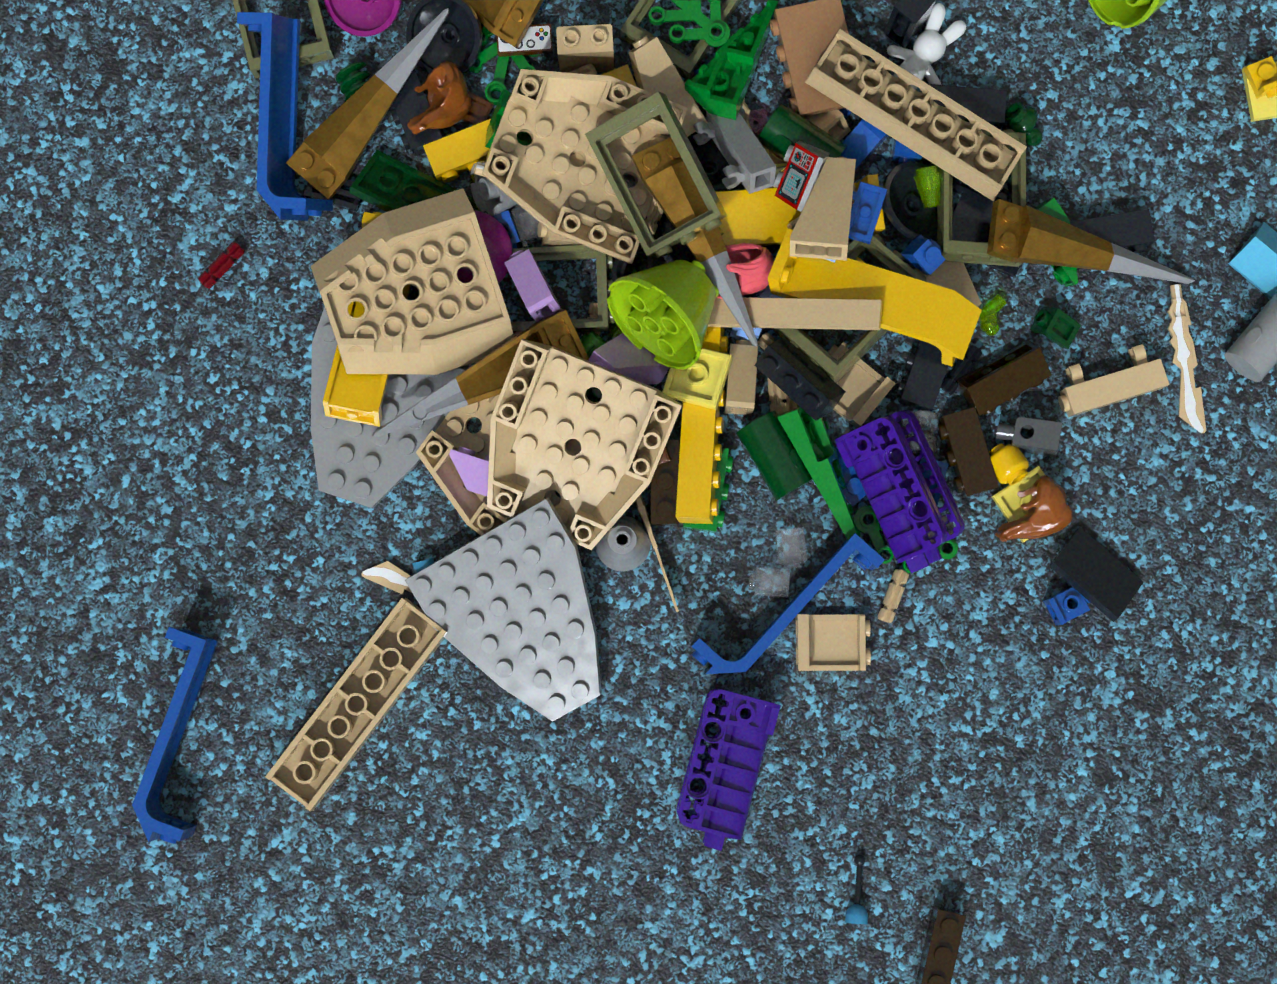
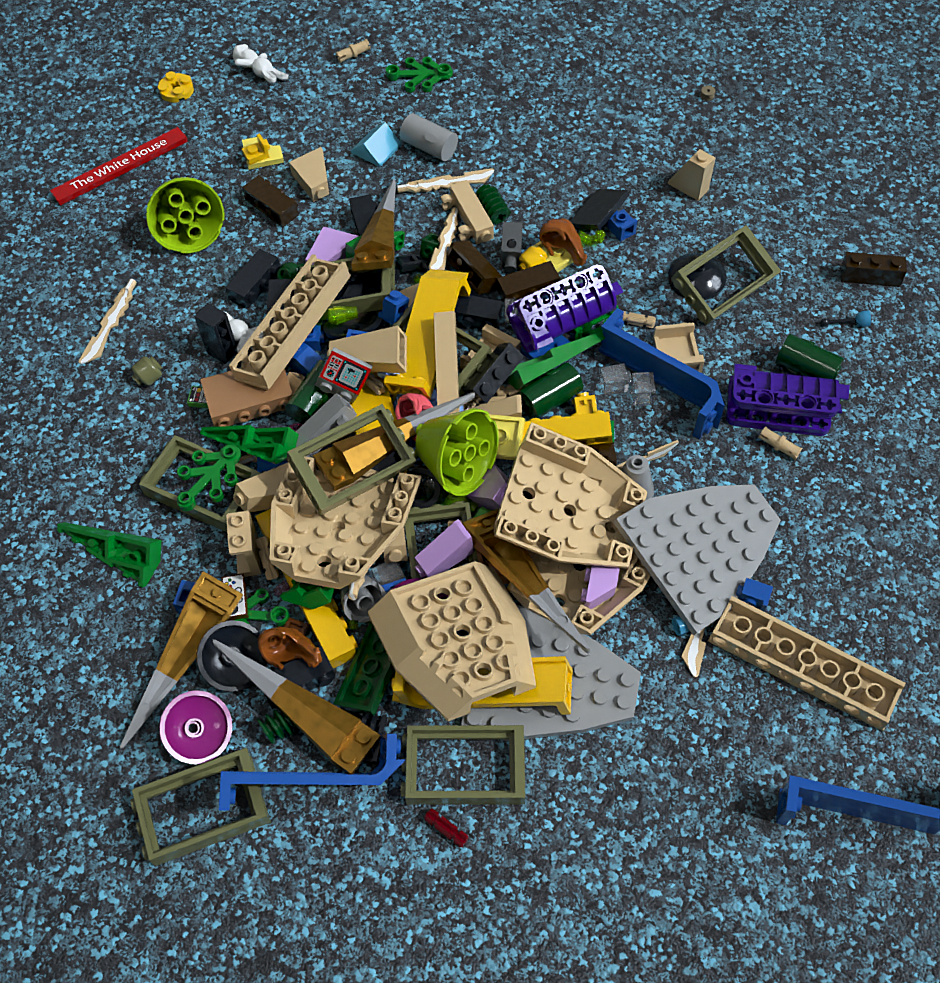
camera: 95 degrees left, 25 degrees down
none -> black brick [225,249,280,309]
none -> dark brown brick [242,175,299,228]
none -> tan slope [289,147,329,202]
none -> lavender slope [305,227,359,265]
none -> black tile [396,254,431,274]
none -> olive door [401,725,525,805]
none -> tan sword [428,207,459,270]
none -> dark green piece [475,184,511,225]
none -> yellow bracket [572,392,597,415]
none -> clear neon green arm [578,230,606,246]
none -> tan slope [668,149,716,201]
none -> black dish [668,253,727,300]
none -> olive door [671,225,781,326]
none -> blue brick [736,578,773,612]
none -> tan pin [758,426,803,460]
none -> dark green piece [775,334,844,379]

